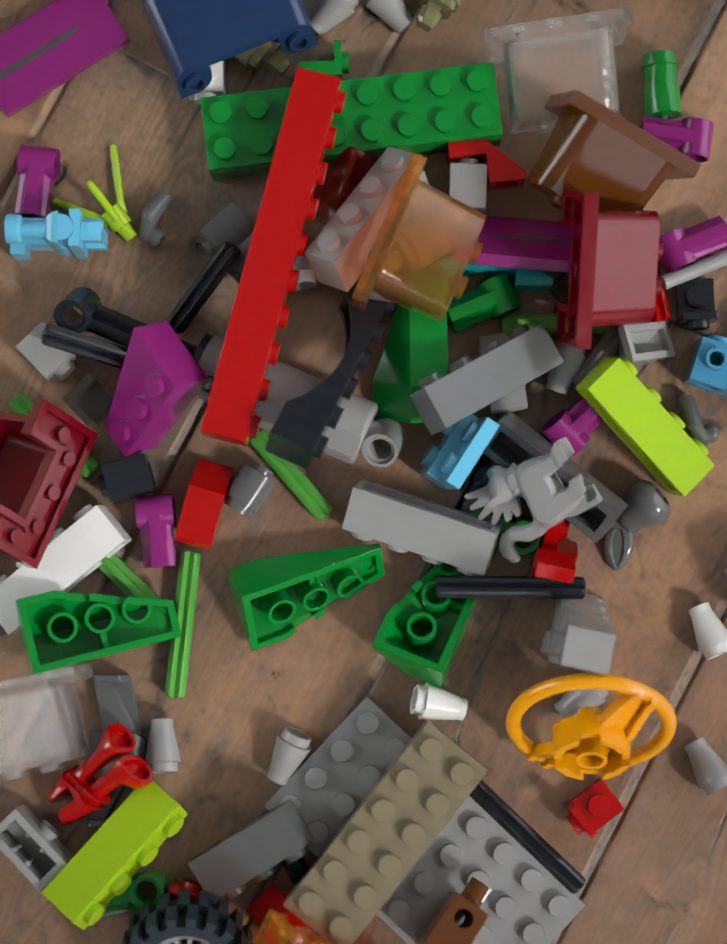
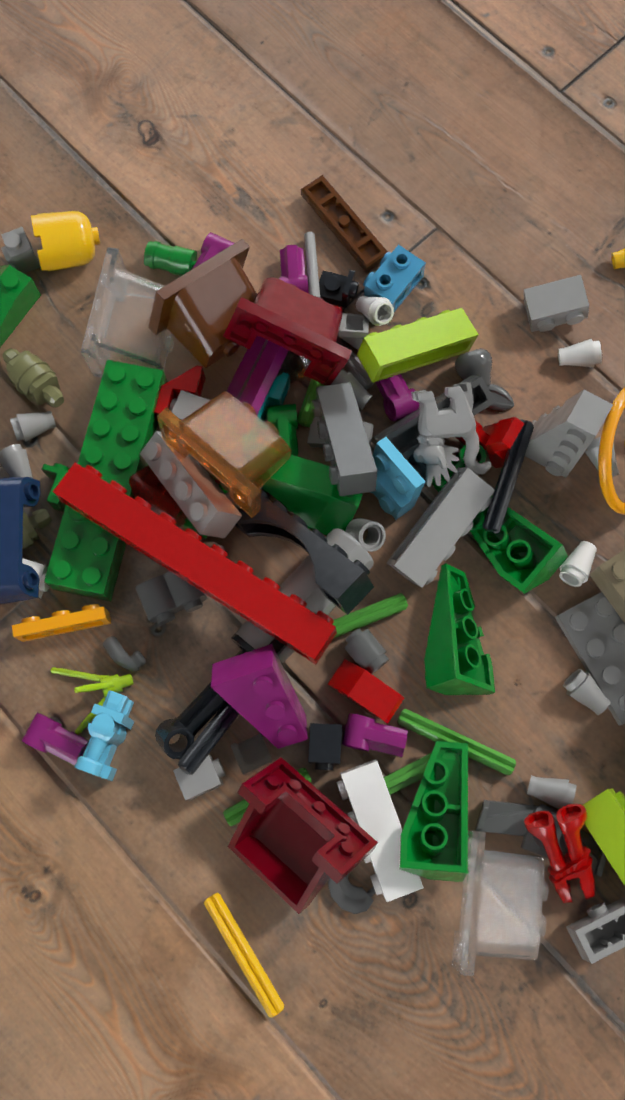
camera: 70 degrees left, 10 degrees down
black axle [166,241,241,334] -> none
dark grey arm [676,394,718,446] -> none
none -> light orange plate [12,604,112,642]
none -> white cone [356,296,394,326]

